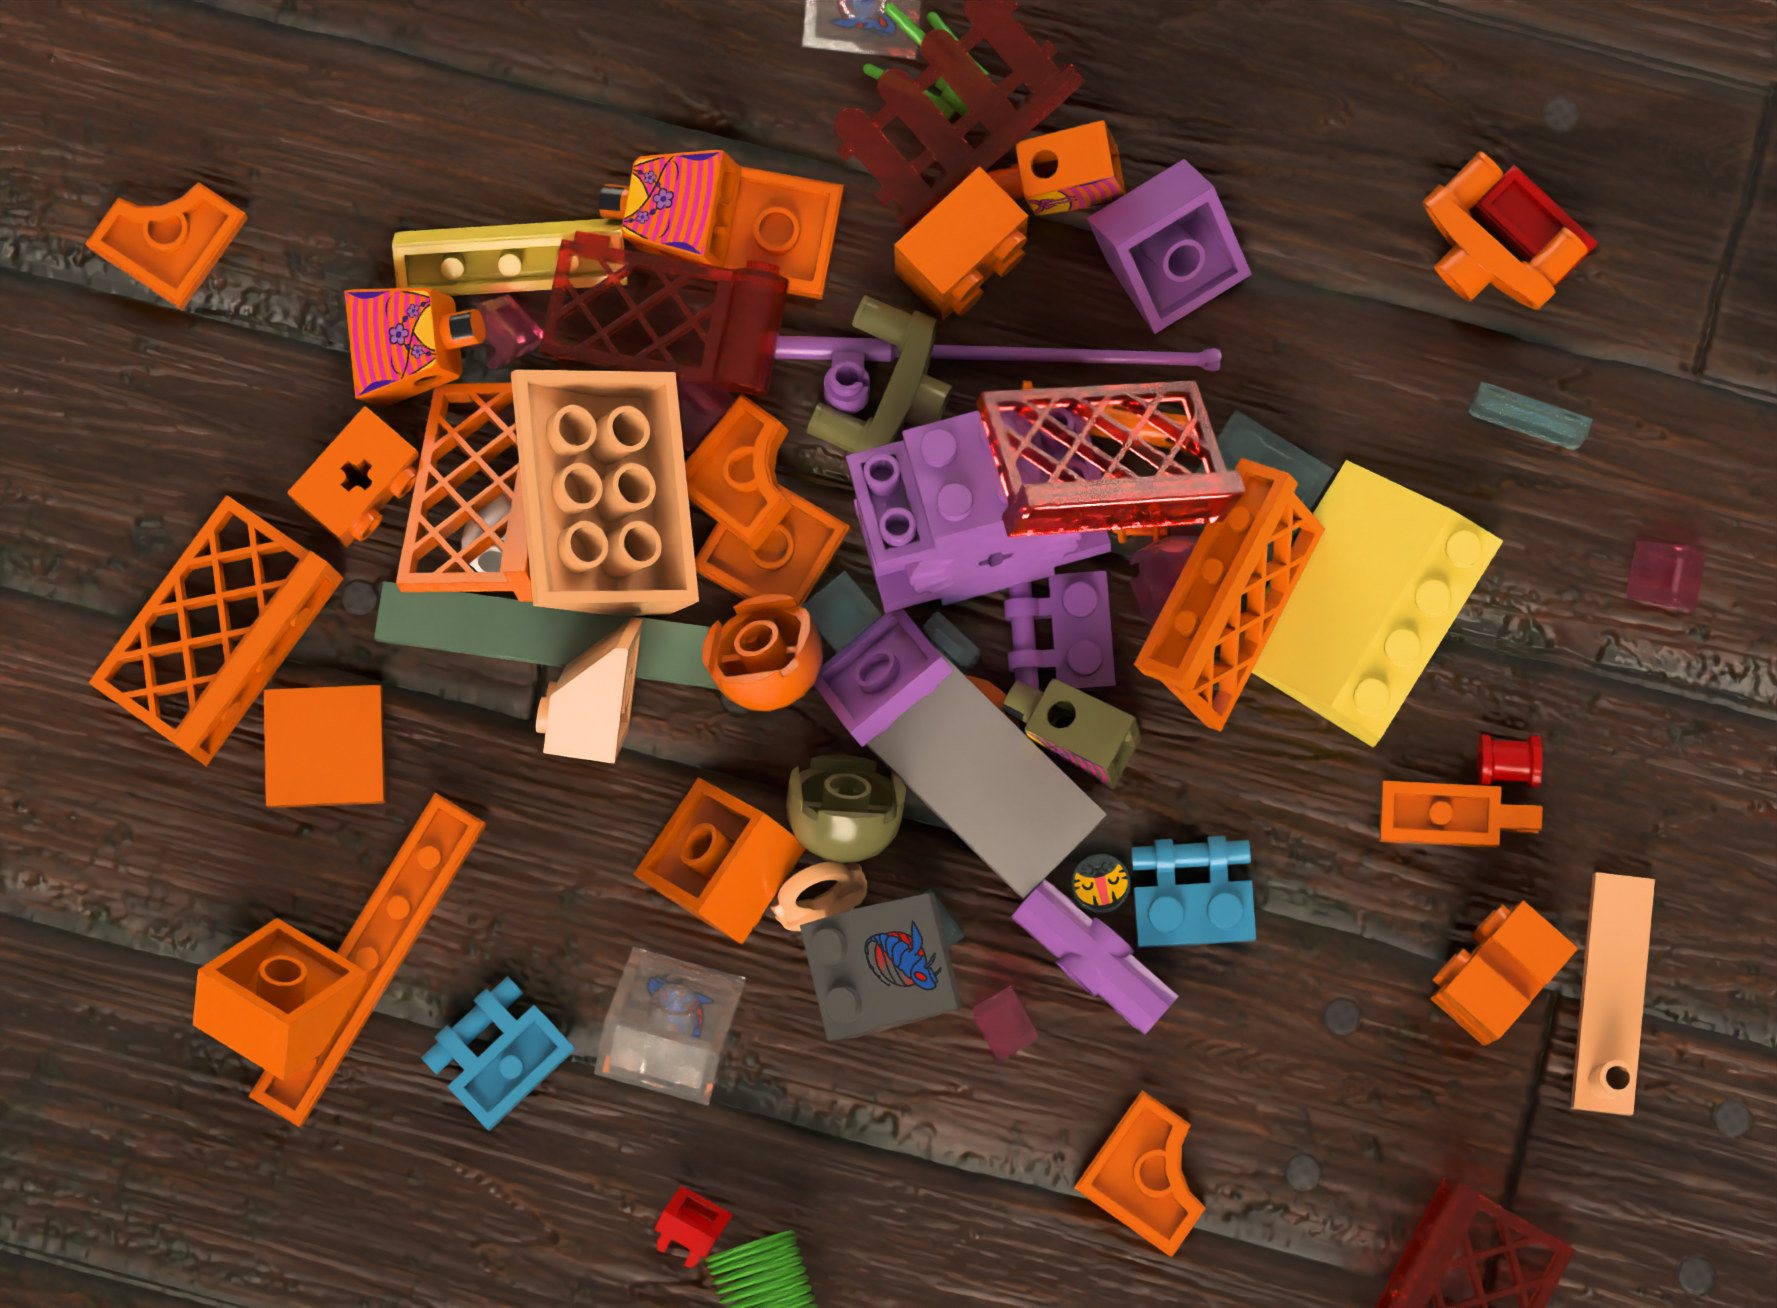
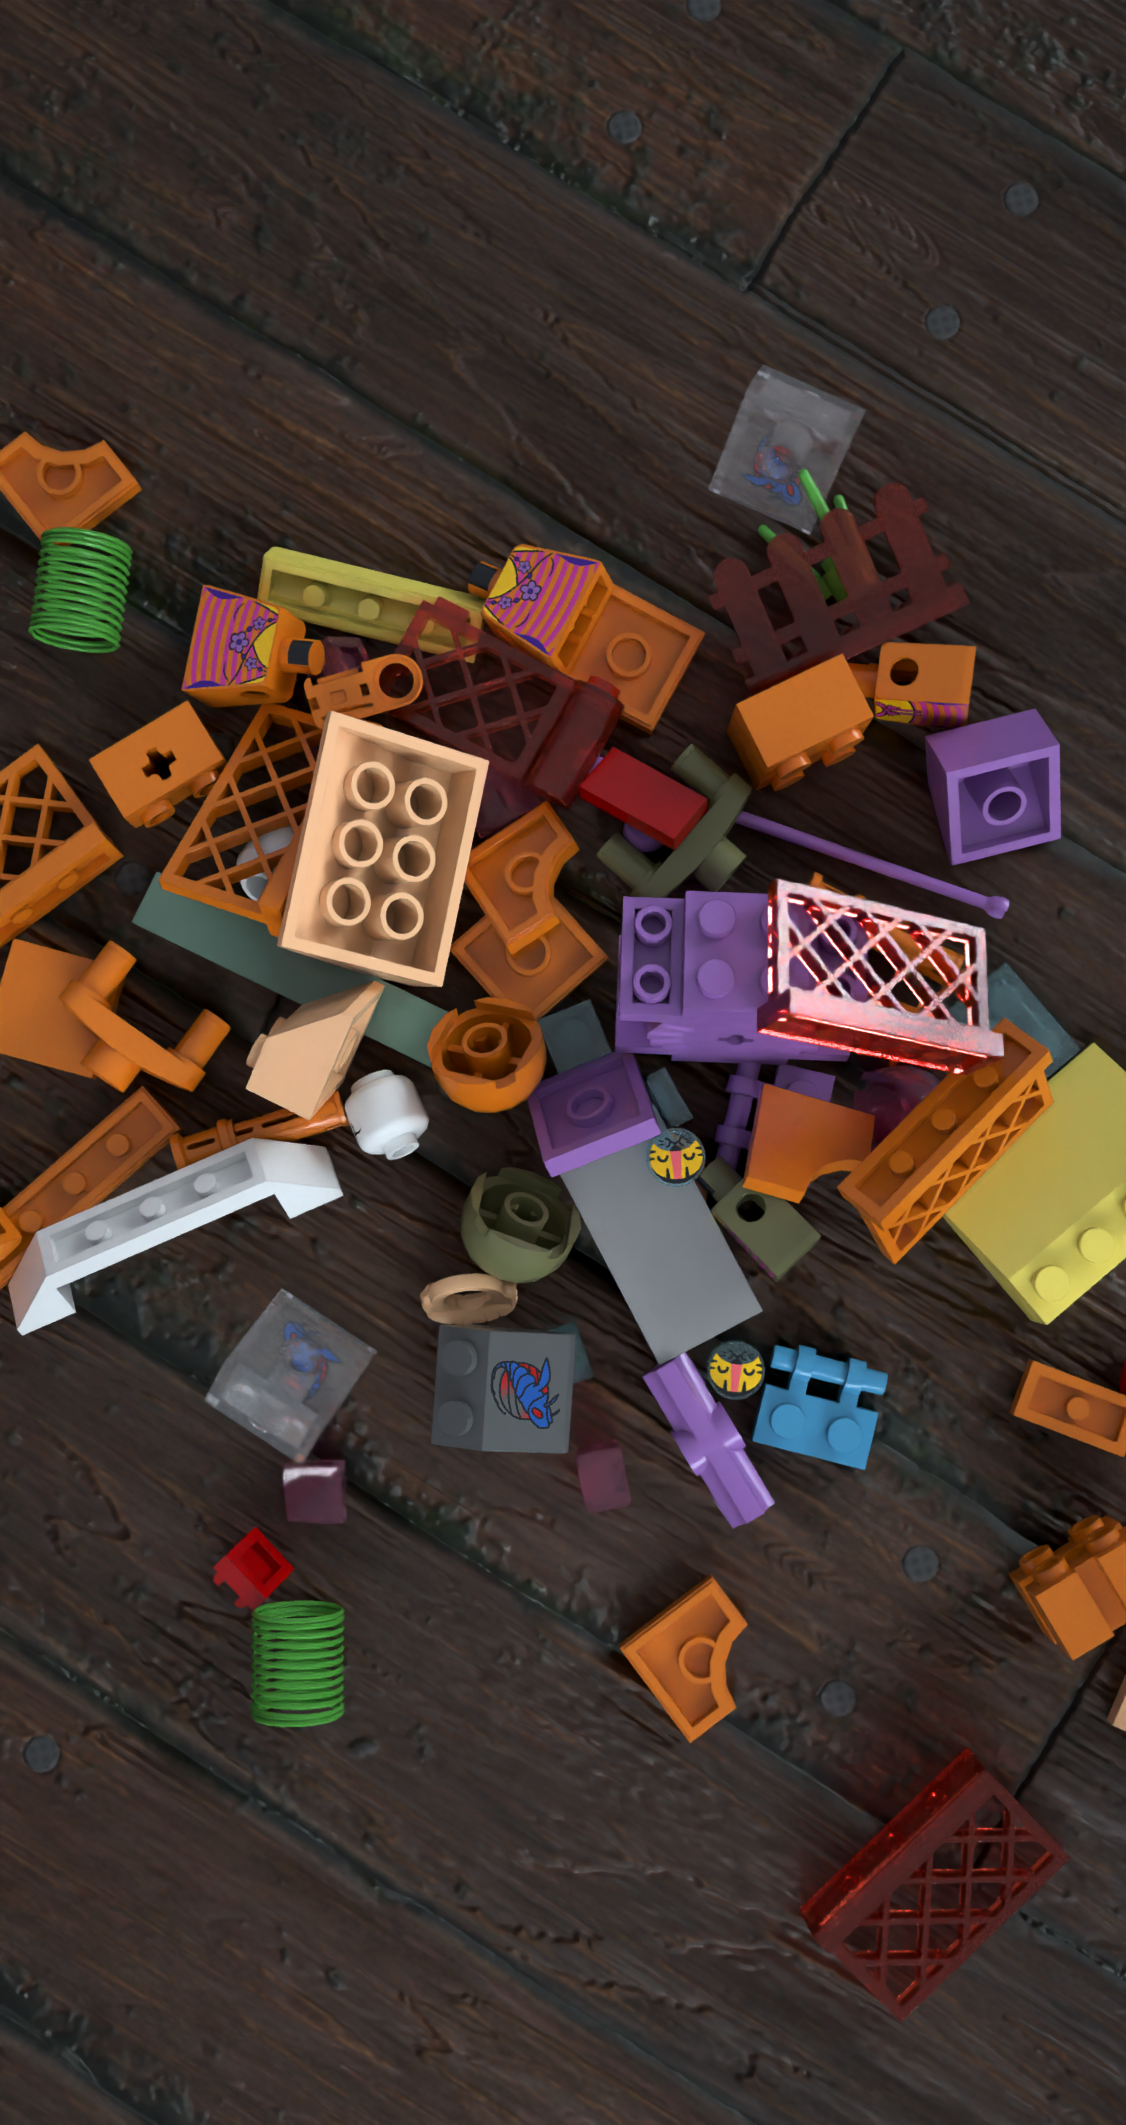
camera: 15 degrees right, 5 degrees up
dark azure plate [421,976,576,1131] -> none
orange slope [633,777,806,944] -> none
none -> white slope [8,1138,344,1336]
none -> bright green piece [28,527,133,653]
none -> orange connector [58,940,231,1093]
none -> orange pin [169,1090,349,1170]
none -> clear pink slope [282,1460,346,1524]
none -> orange piece [304,654,423,729]
none -> white head [344,1070,429,1160]
none -> red tile [579,747,708,851]
none -> tile [646,1128,706,1187]
none -> orange tile [742,1083,875,1204]

